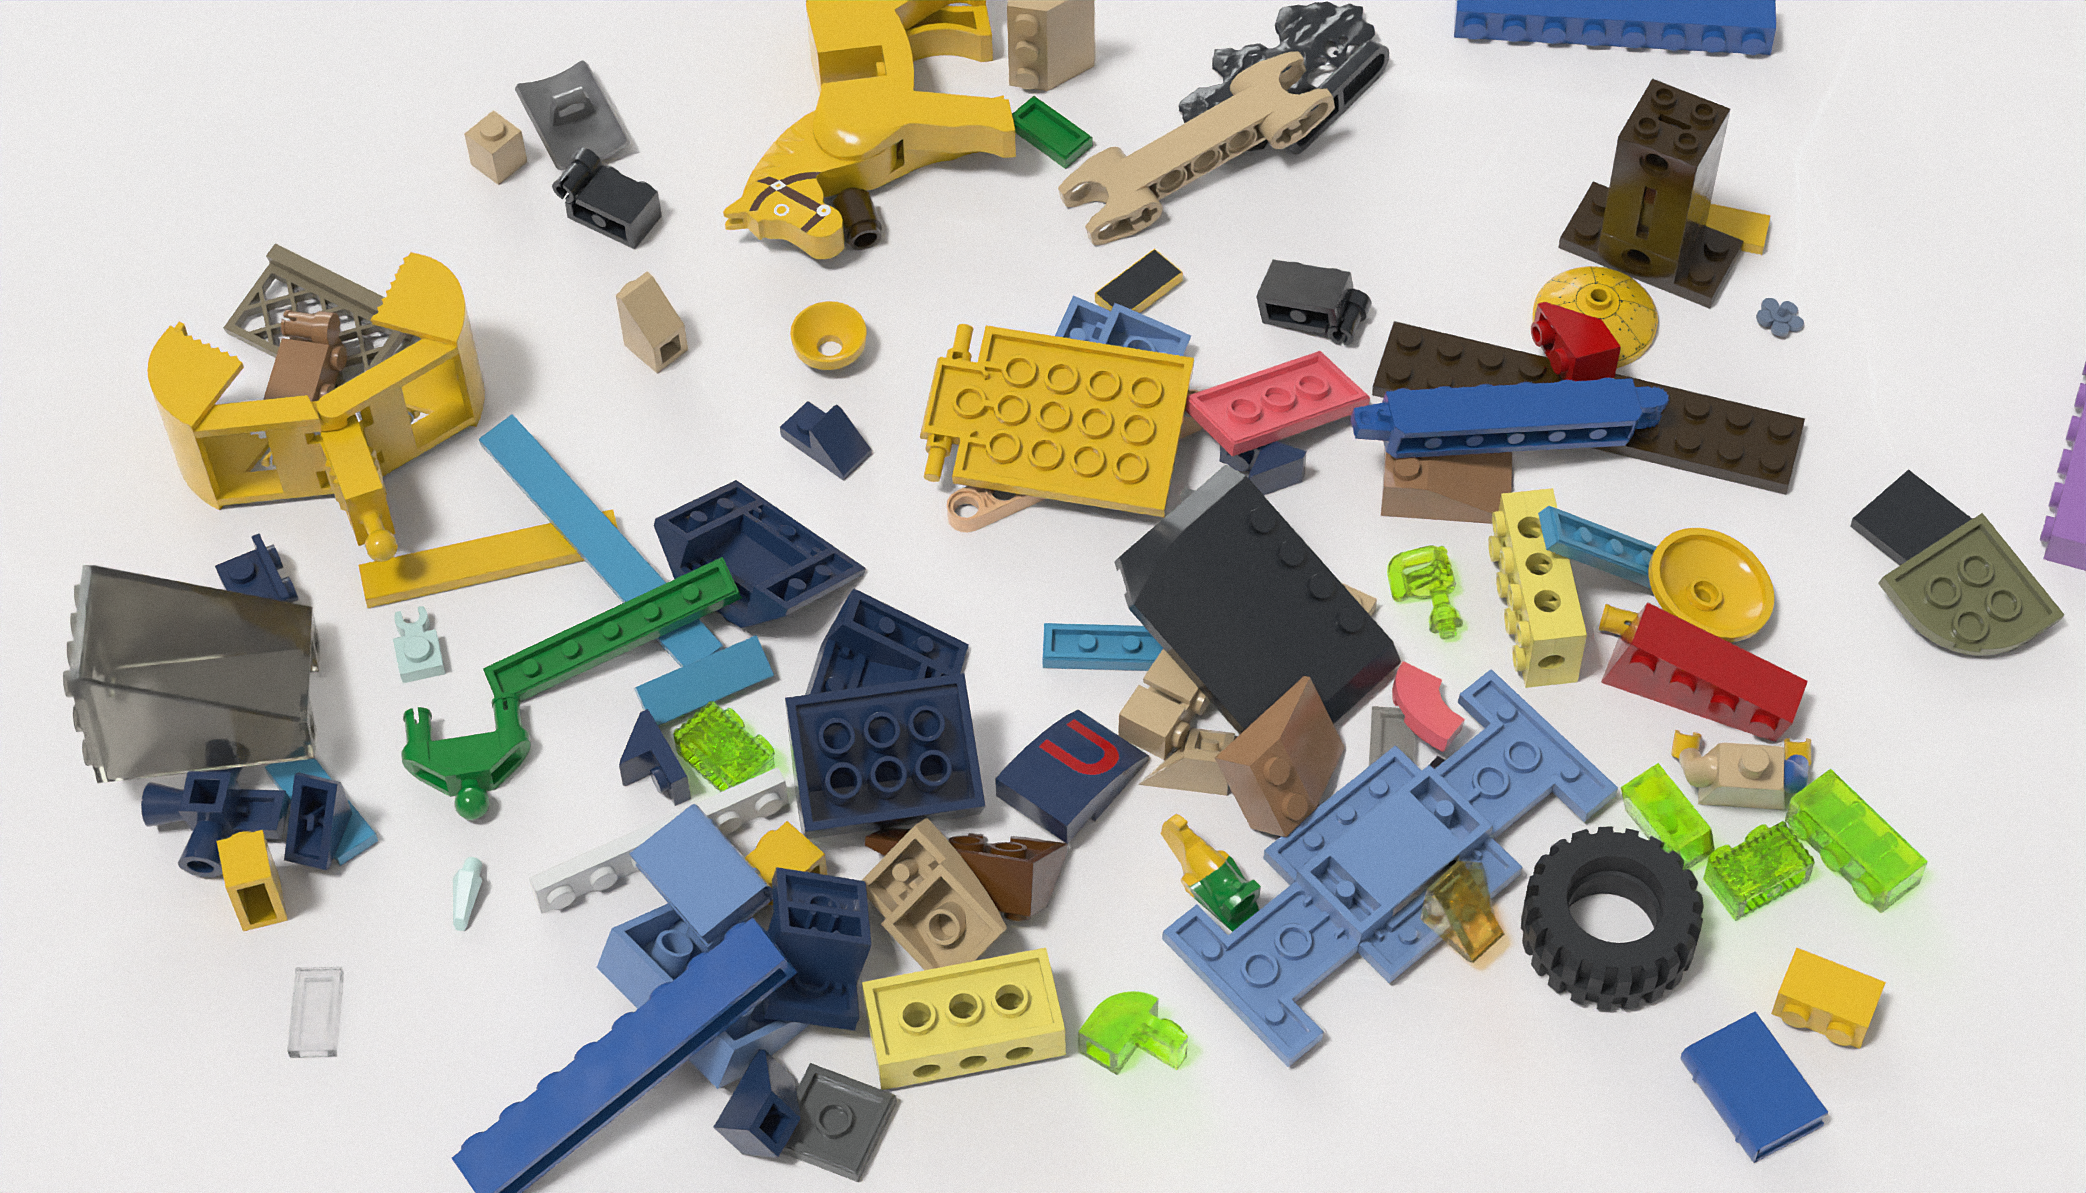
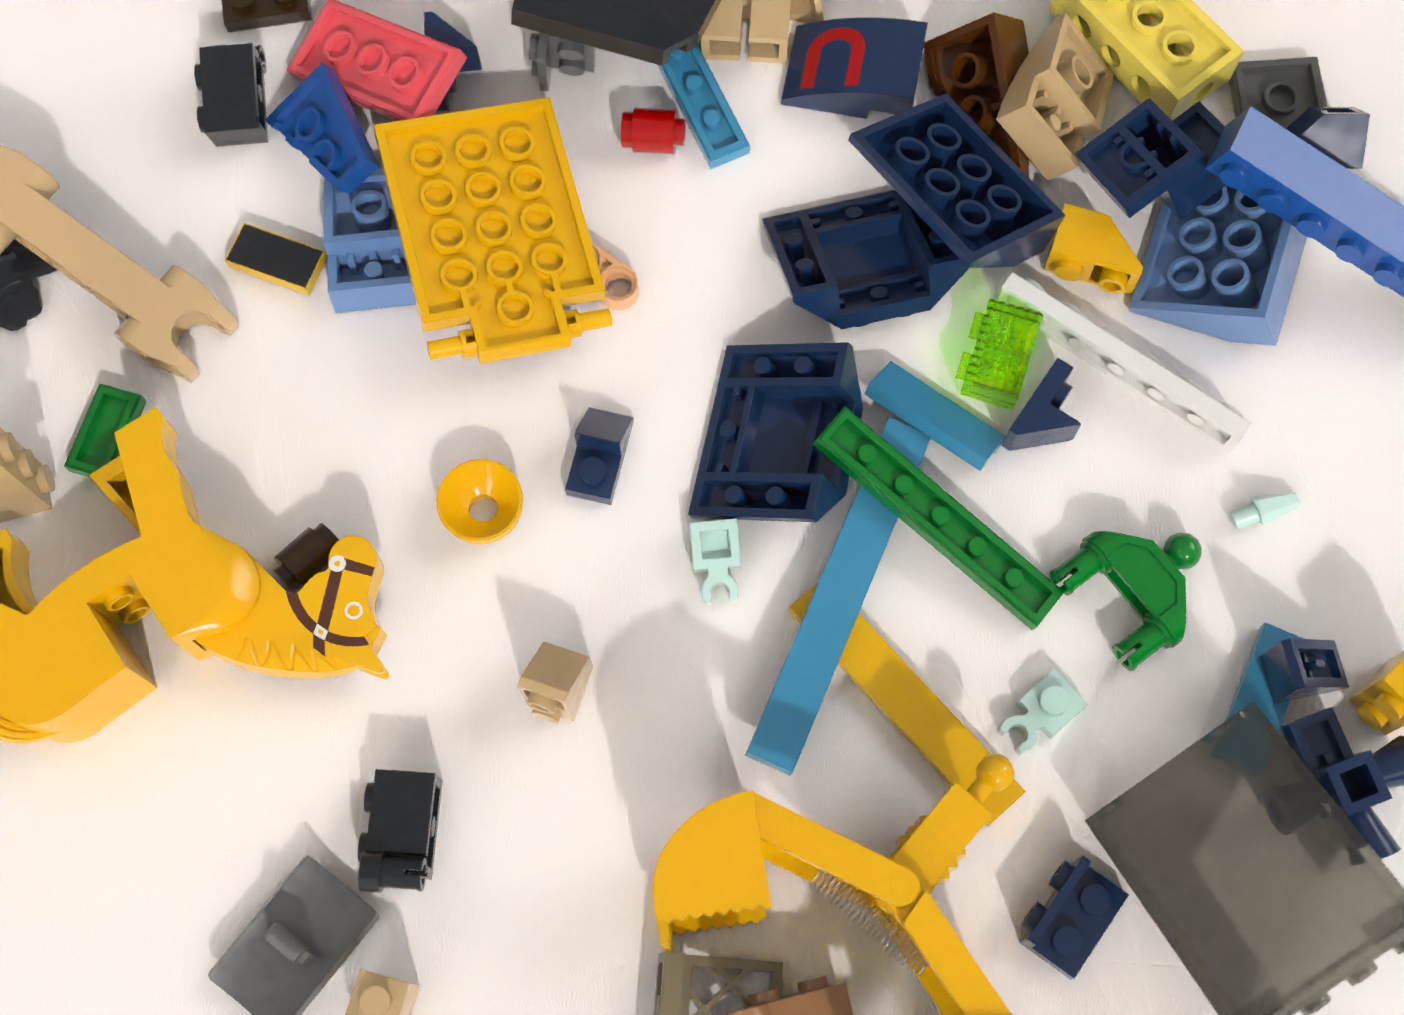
camera: 115 degrees left, 15 degrees up
medium blue piece [629,804,773,950] -> none
none -> blue wing [265,63,379,195]
none -> red brick [621,108,686,154]
none -> light aqua plate [690,518,742,605]

